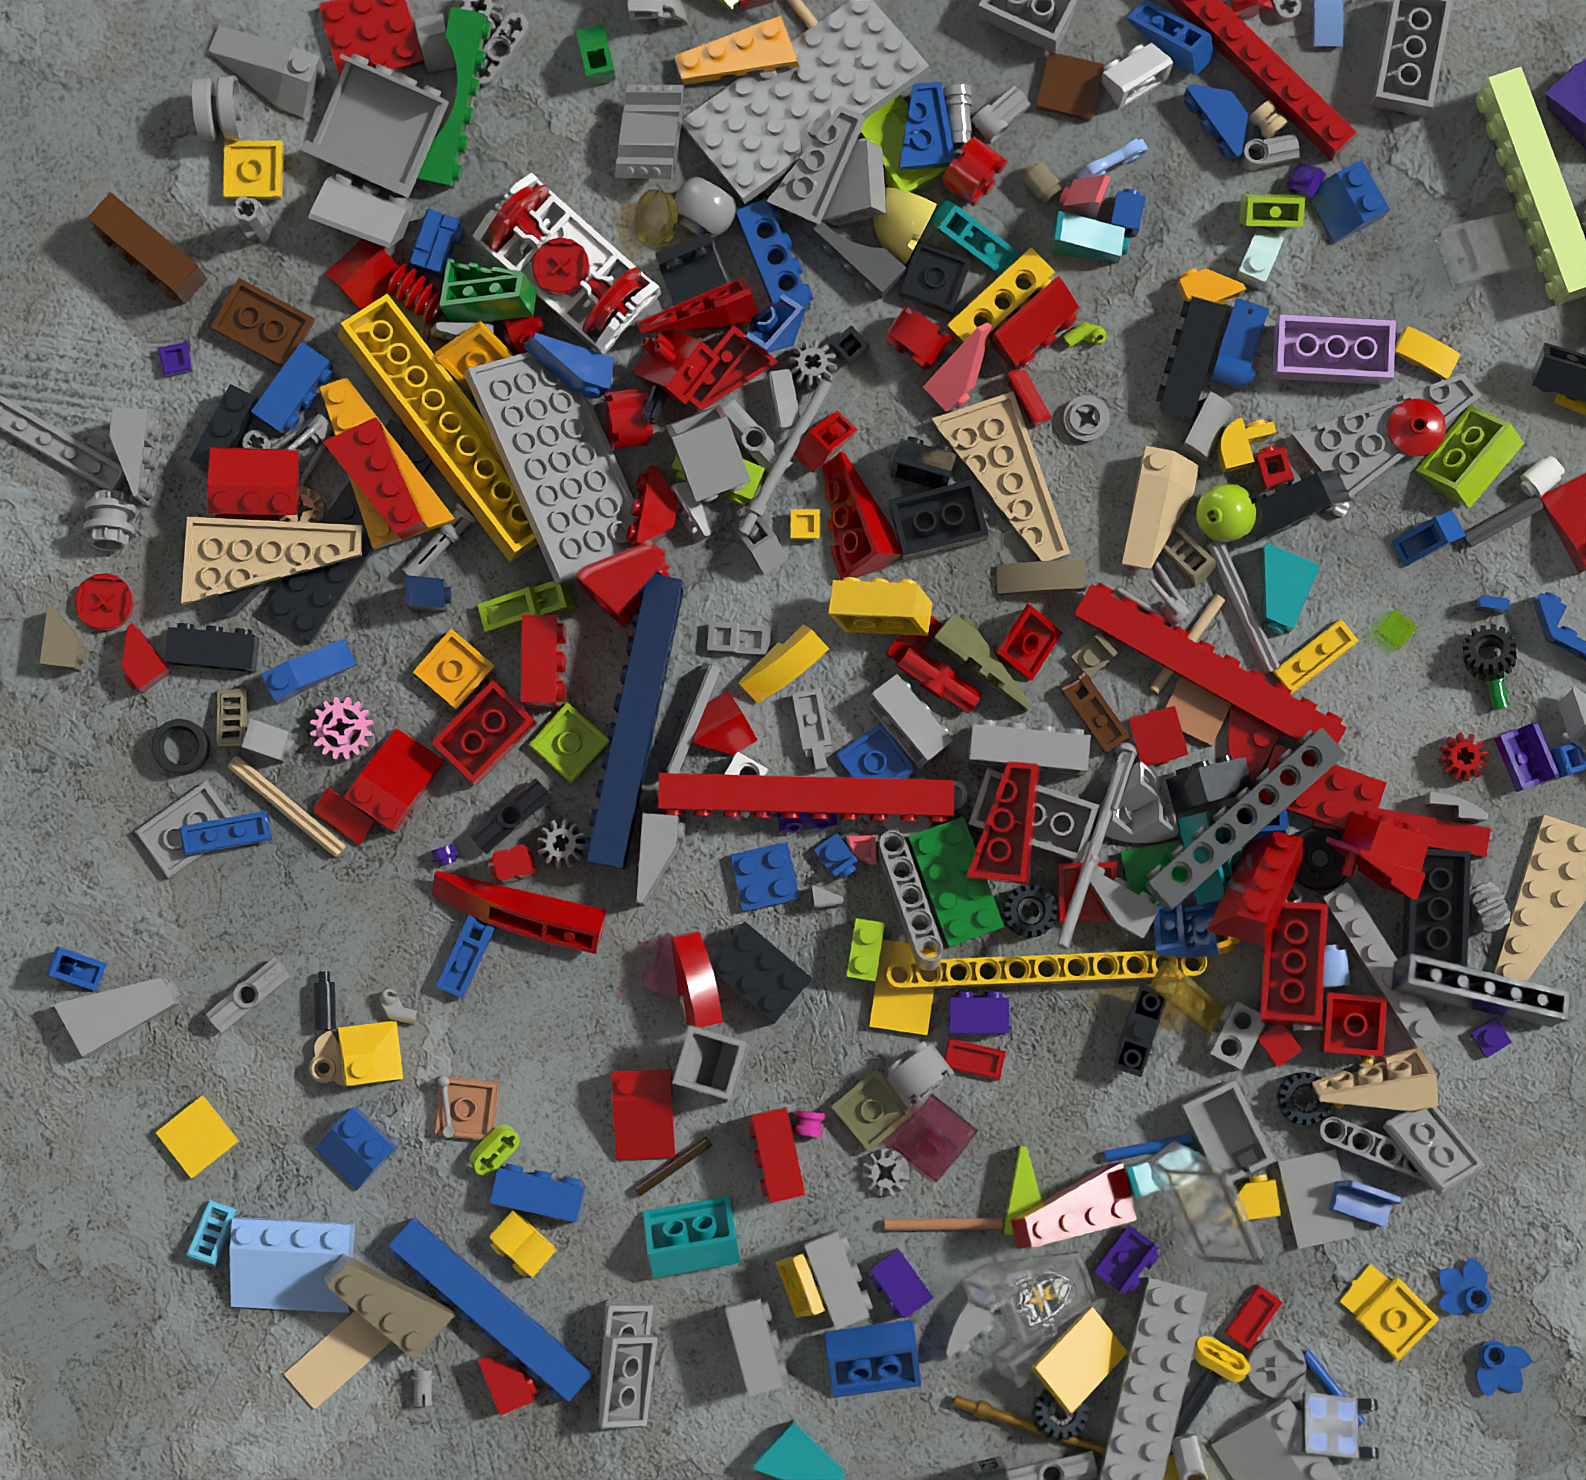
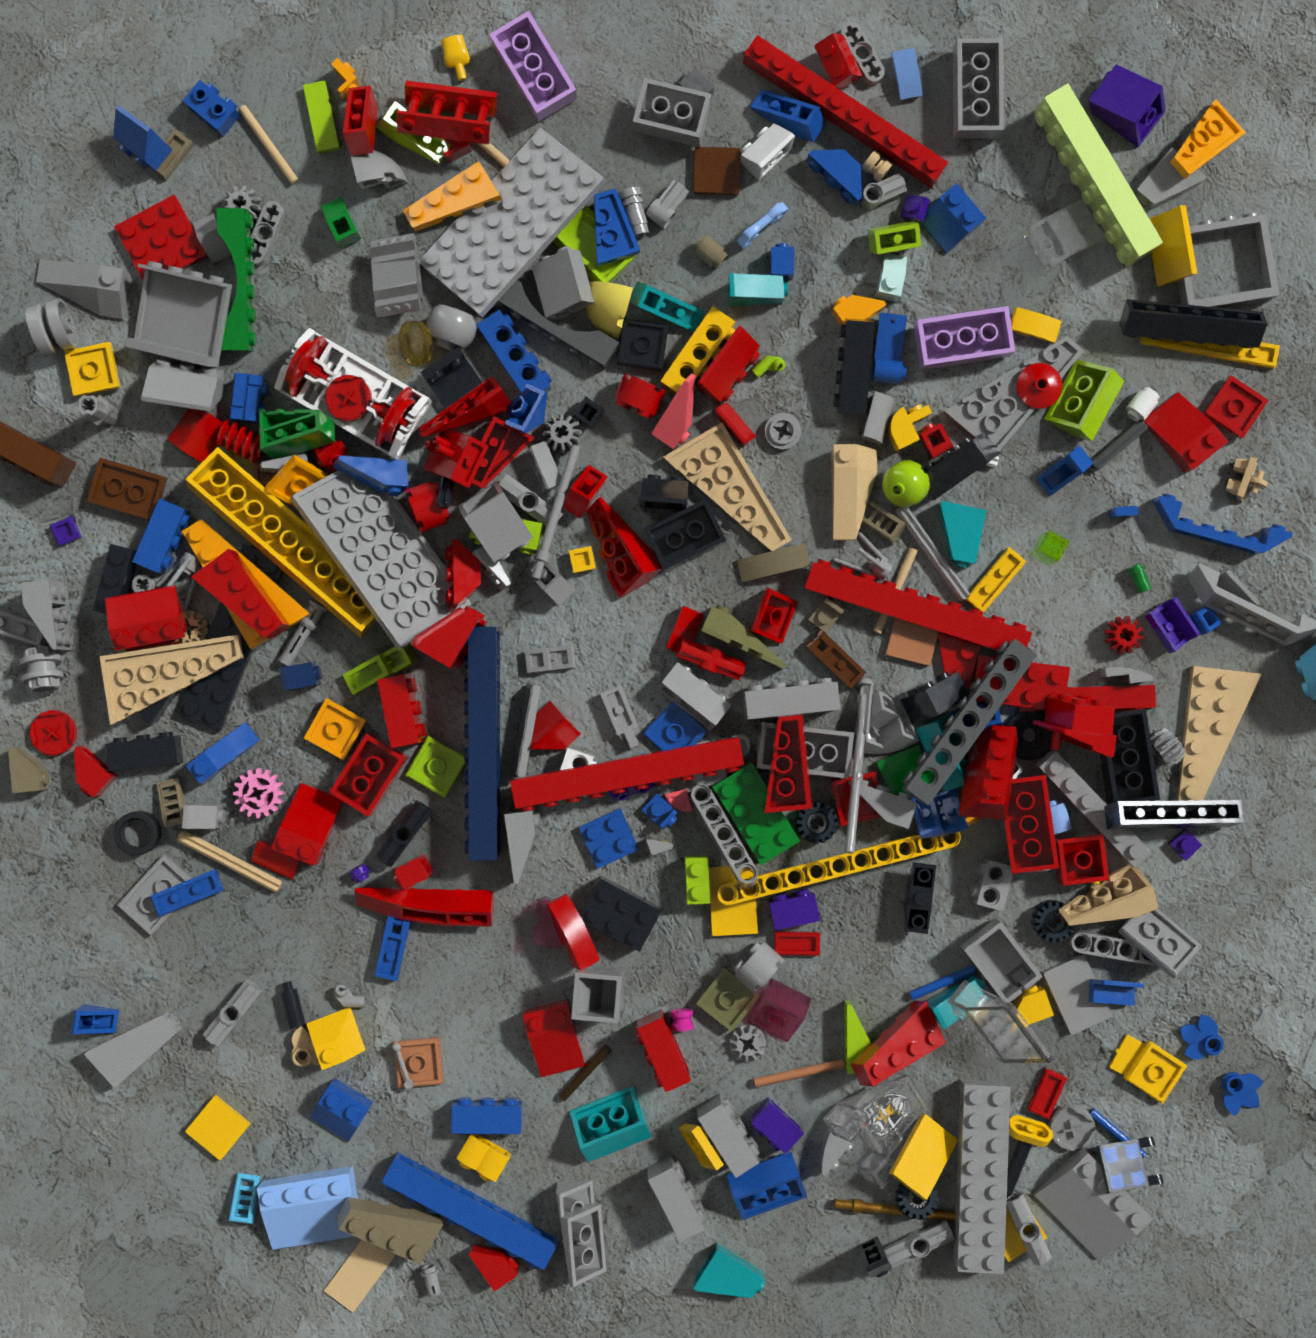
camera: 15 degrees left, 5 degrees up
lime beam [469,1124,520,1176] -> none
light grey gear [537,819,586,869] -> none
yellow slope [738,624,829,703] -> none
light grey wing [767,105,866,225] -> none
yellow brick [828,577,932,636] -> none
red brick [942,137,1008,207] -> none
coral slope [1059,175,1111,220] -> none
dark purple bracket [1093,1224,1160,1295] -> none
red piece [1129,705,1189,766] -> none
clear yellow tile [1149,961,1224,1033] -> none
red panel [1258,1024,1302,1067] -> none
black tyre [1463,624,1517,681] -> none

